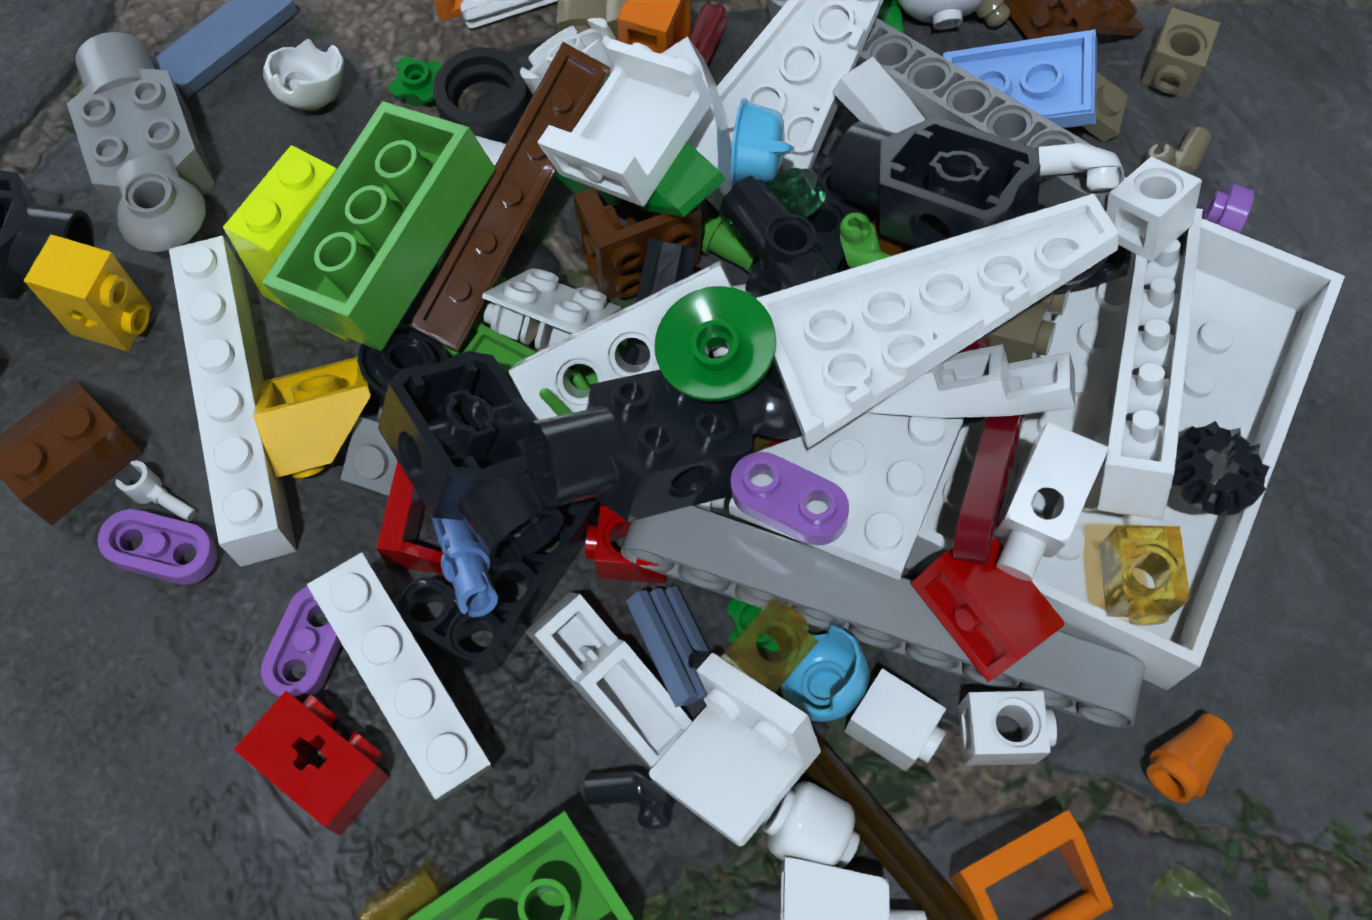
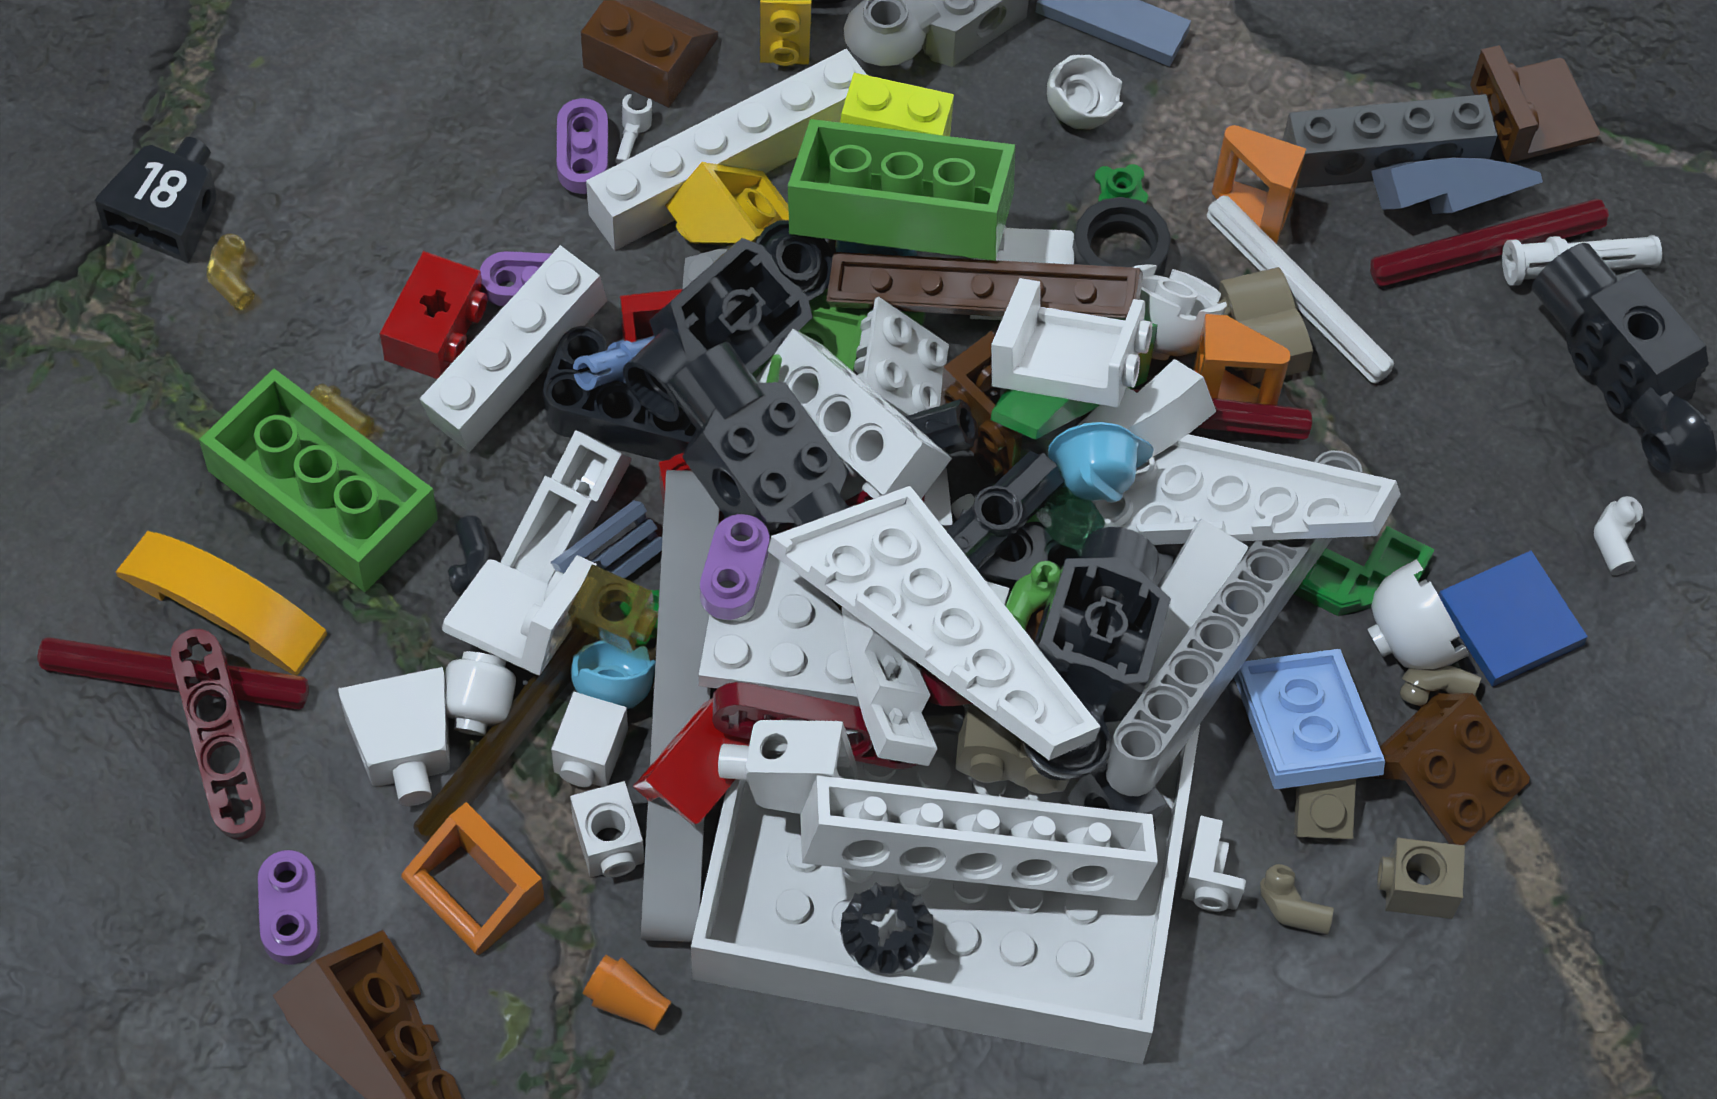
camera: 70 degrees right, 5 degrees down
green dish [654,286,776,401] -> none
white arm [1039,143,1122,191] -> none
clear yellow brick [1099,525,1190,626] -> none
white brick [1106,156,1202,262] -> none
medium lavender plate [1200,183,1255,233] -> none

